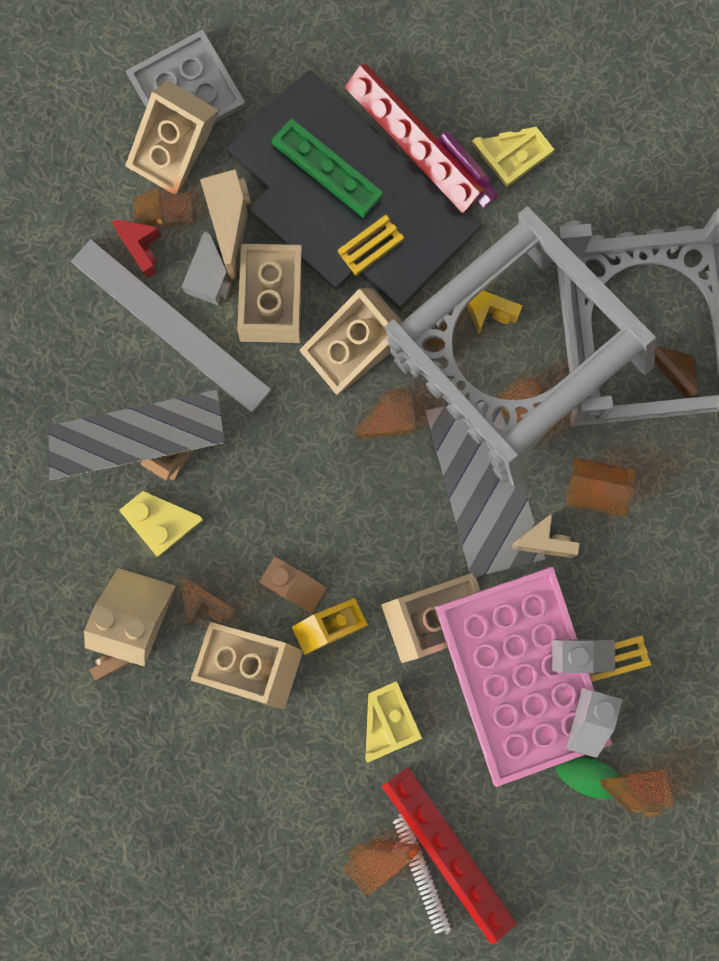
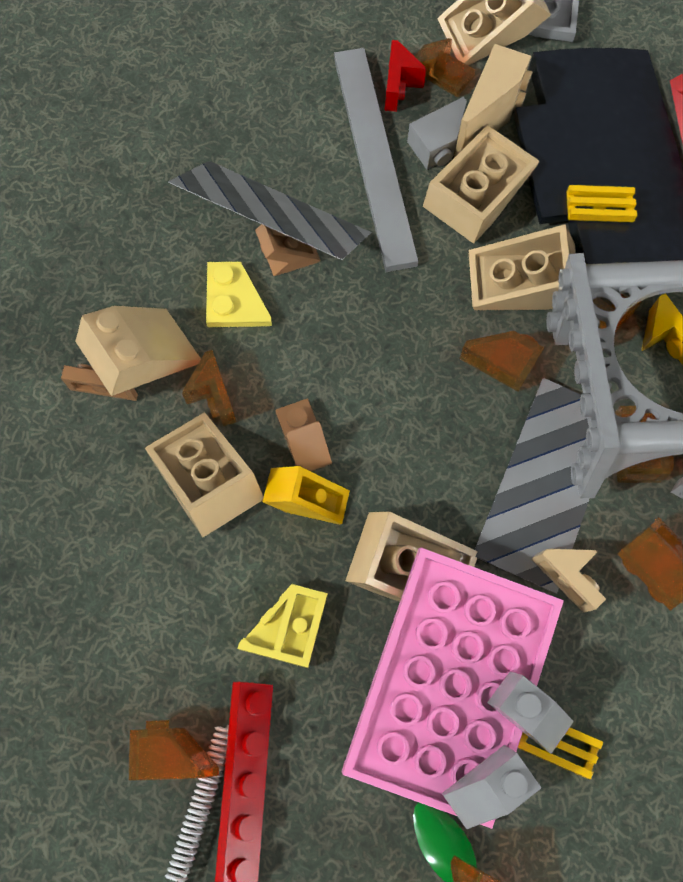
camera: 30 degrees right, 10 degrees down
green plate [272,118,383,218] -> none

